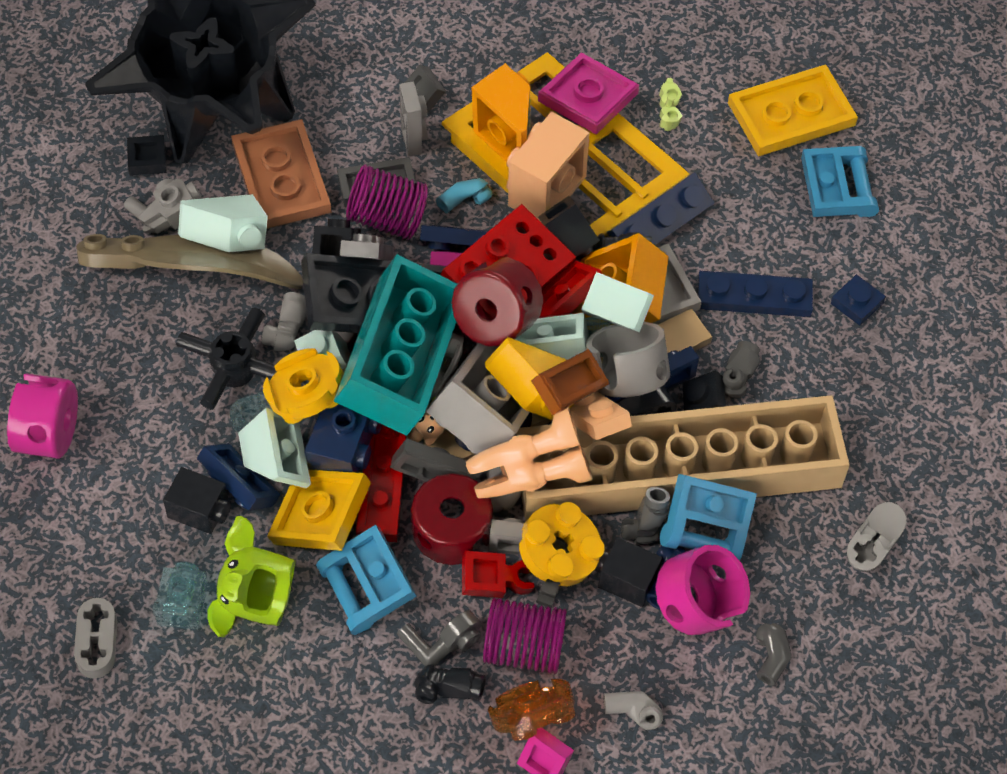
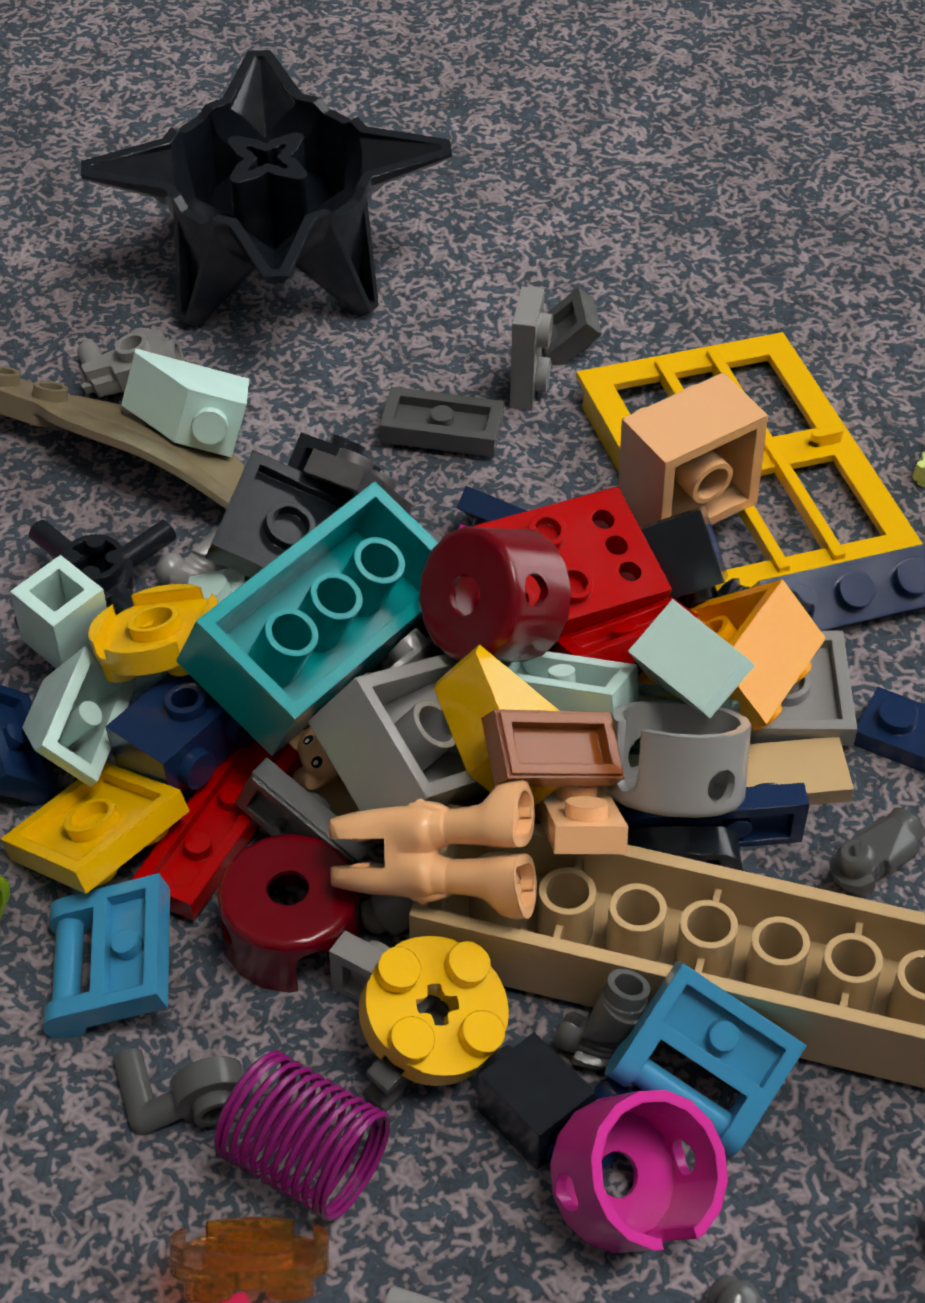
camera: 25 degrees right, 10 degrees down
black plate [127,135,167,176] -> none
nougat plate [231,119,332,228] -> none
magenta piece [346,164,428,241] -> none
black arm [414,664,486,704] -> none
medium azure arm [436,178,493,213] -> none
red plate [462,550,534,598] -> none
light orange slope [471,63,531,162] -> none
dark pink plate [538,52,639,134] -> none
black plate [682,370,726,411] -> none
none -> light aqua brick [10,555,107,669]

